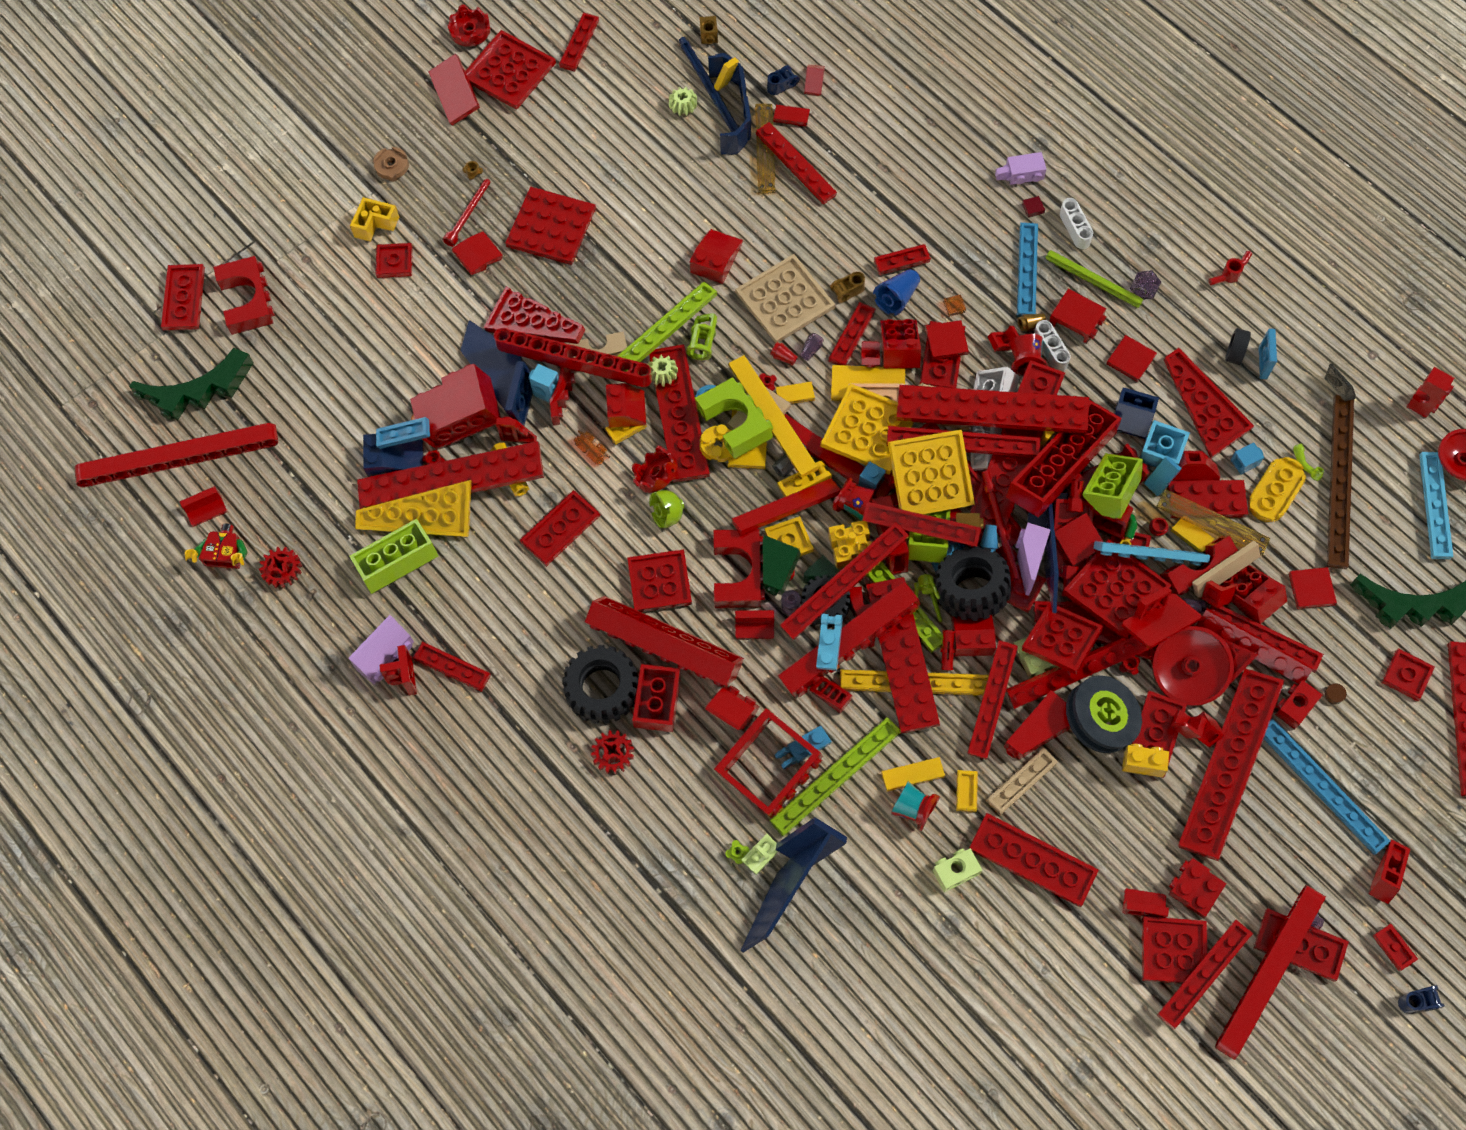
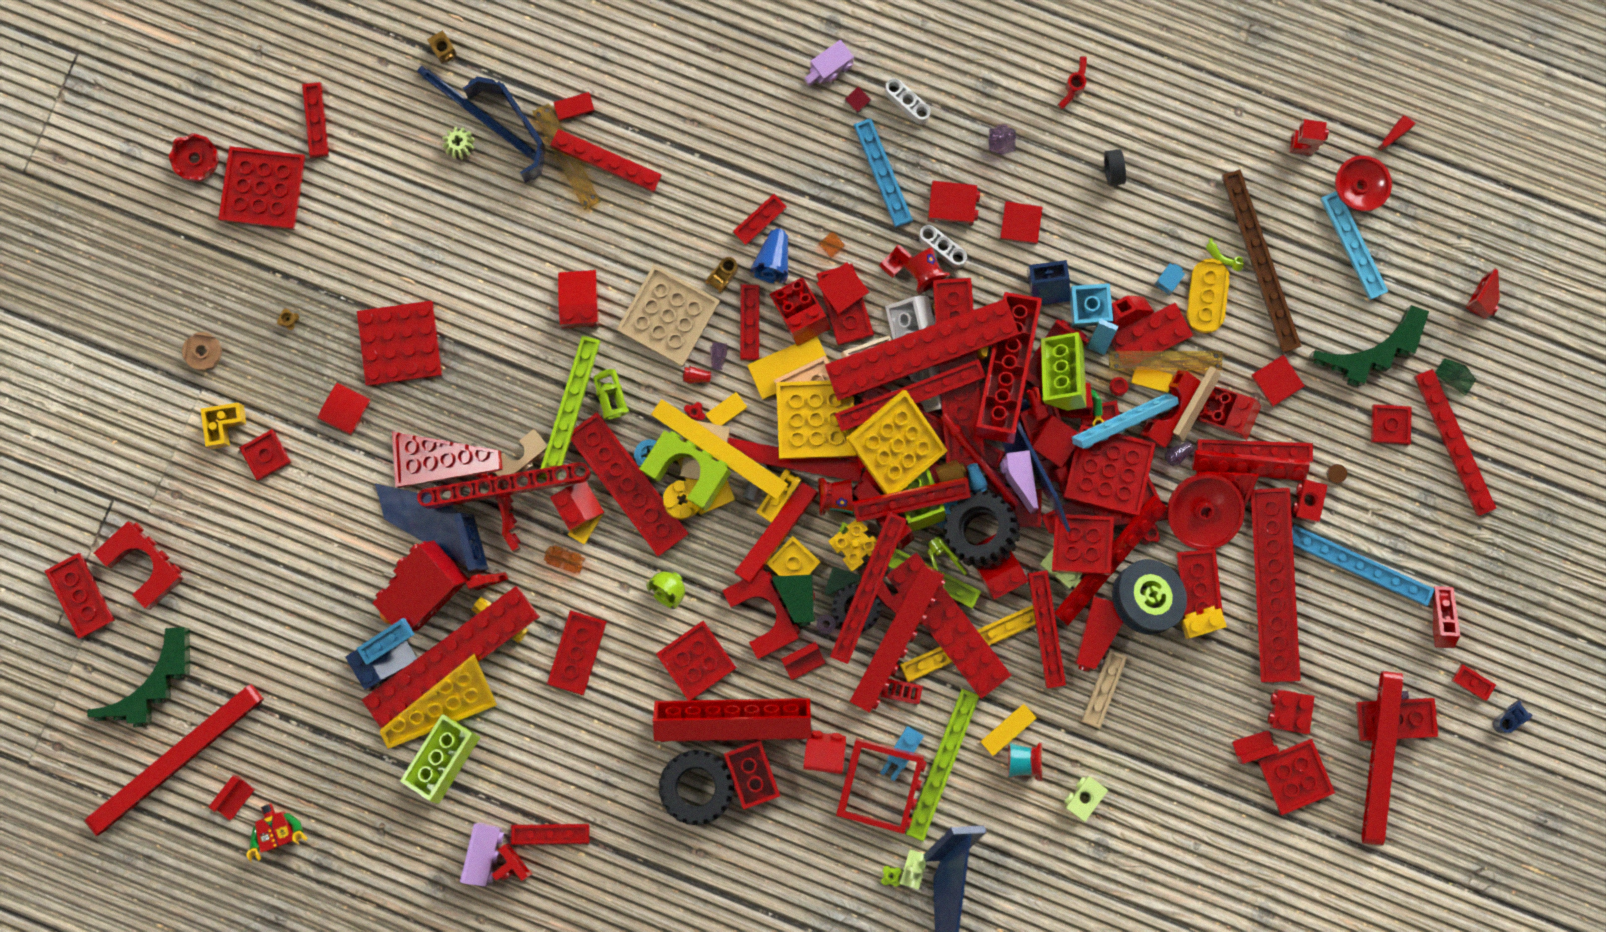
camera: 30 degrees left, 15 degrees up
red gear [259,547,302,588] -> none
red plate [423,450,445,465] -> none
tile [428,53,480,126] -> none
red piece [442,179,490,247] -> none
medium azure brick [529,364,559,403] -> none
red gear [591,730,635,774] -> none
red plate [632,445,678,493] -> none
yellowish green gear [648,355,678,387] -> none
yellow tile [714,57,739,91] -> none
dark blue piece [767,65,800,95] -> none
red slope [804,64,825,96] -> none
medium azure plate [816,614,843,671] -> none
dark azure brick [858,461,886,490] -> none
red bracket [861,341,880,368] -> none
red pin [940,630,956,670] -> none
yellow tile [956,770,978,812] -> none
red plate [969,813,1099,908] -> none
pearl gold cone [1018,313,1046,332] -> none
lime axle [1045,250,1143,308] -> none
red bracket [1122,586,1201,649] -> none
red plate [1157,919,1253,1030] -> none
red wing [1164,348,1254,459] -> none
red panel [1171,710,1207,738] -> none
red panel [1197,711,1224,748] -> none
red panel [1201,580,1236,608] -> none
dark azure tile [1258,329,1277,379] -> none
clear smoke slope [1324,364,1356,401] -> none

